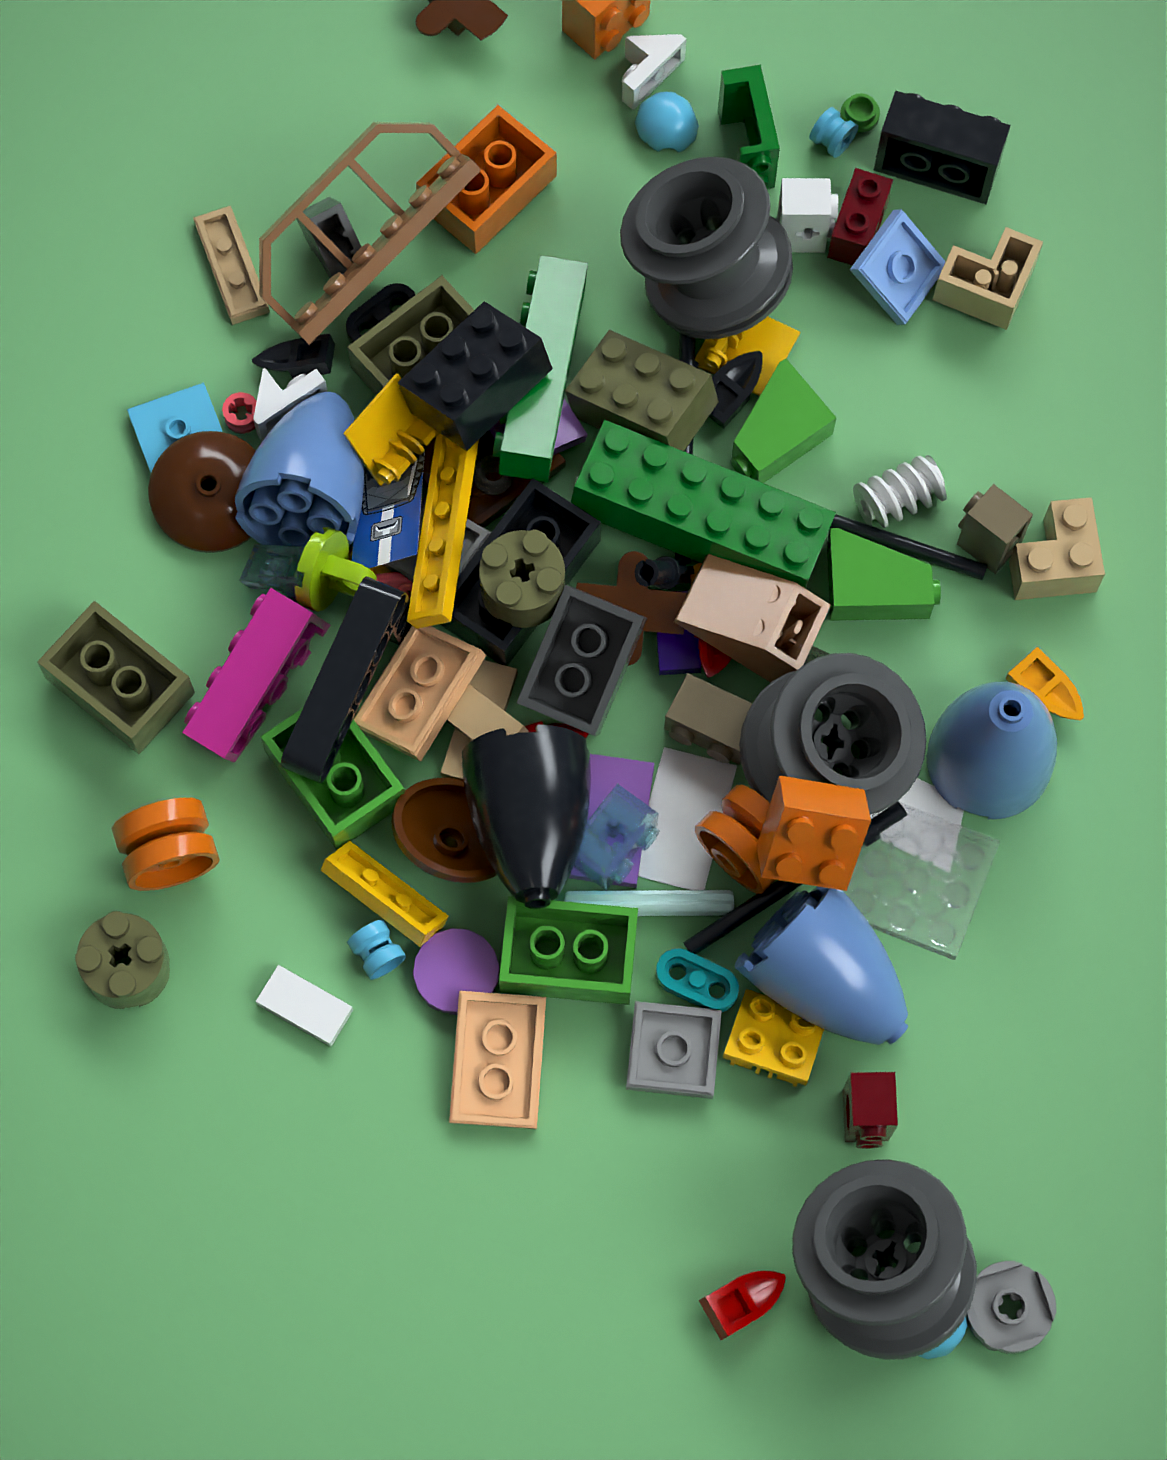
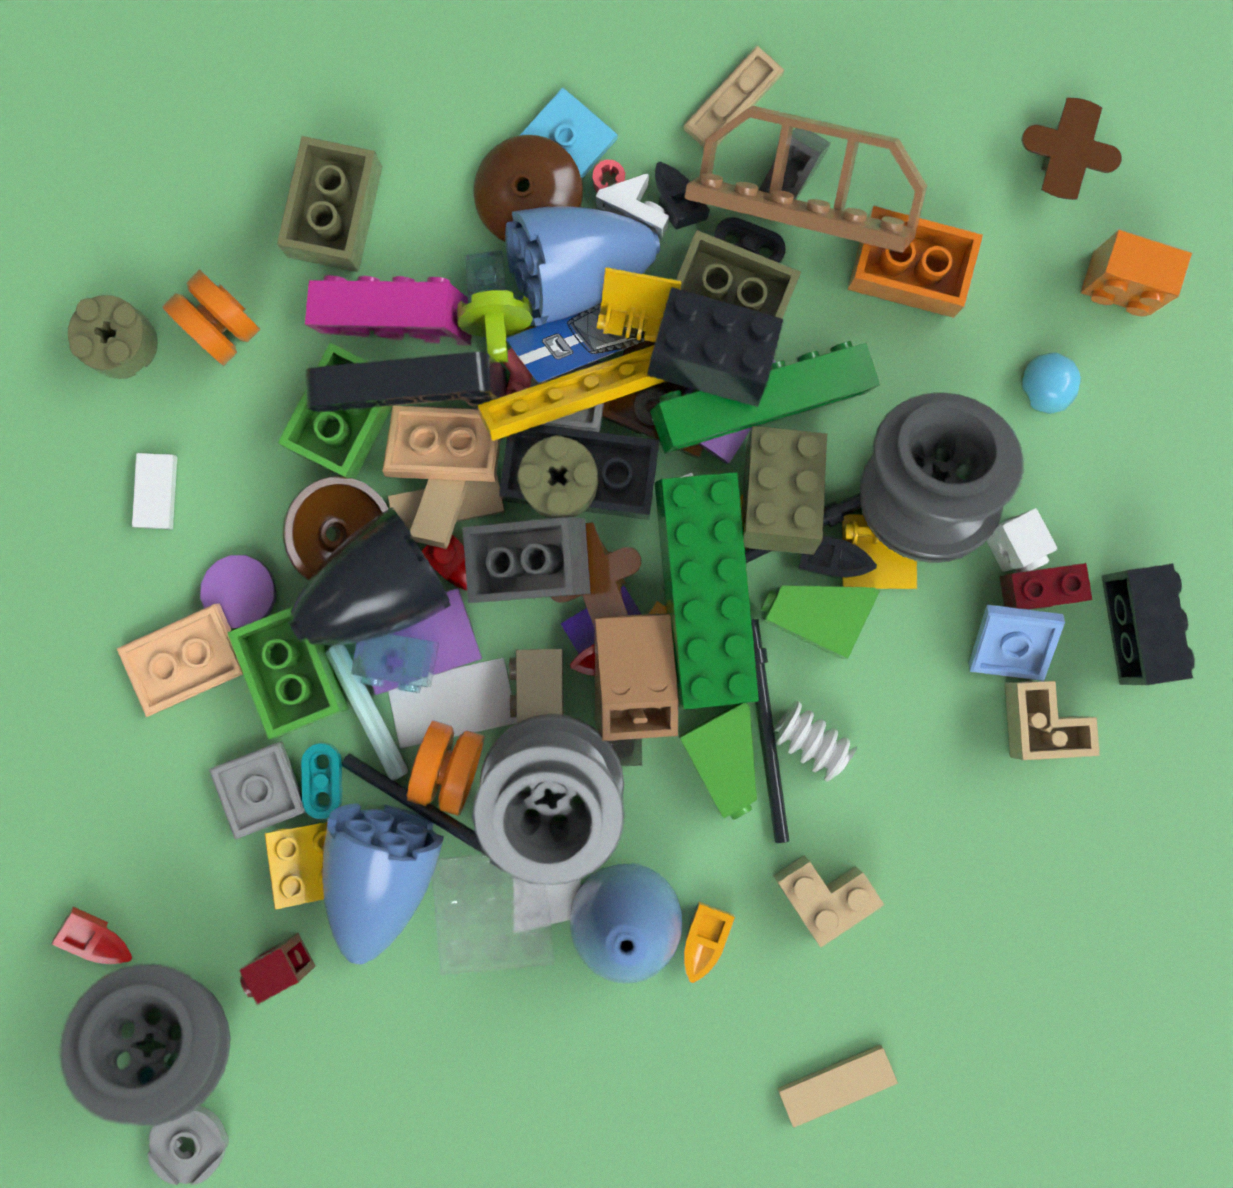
camera: 65 degrees right, 15 degrees up
yellow plate [320,840,449,947] -> none
medium azure wheel [347,920,406,980] -> none
white slope [622,34,686,110] -> none
black axle [635,556,694,589] -> none
green panel [718,65,780,190] -> none
orange brick [757,775,871,891] -> none
medium azure wheel [809,107,858,158] -> none
bright green plate [840,93,880,133] -> none
dark tan brick [957,484,1033,574] -> none

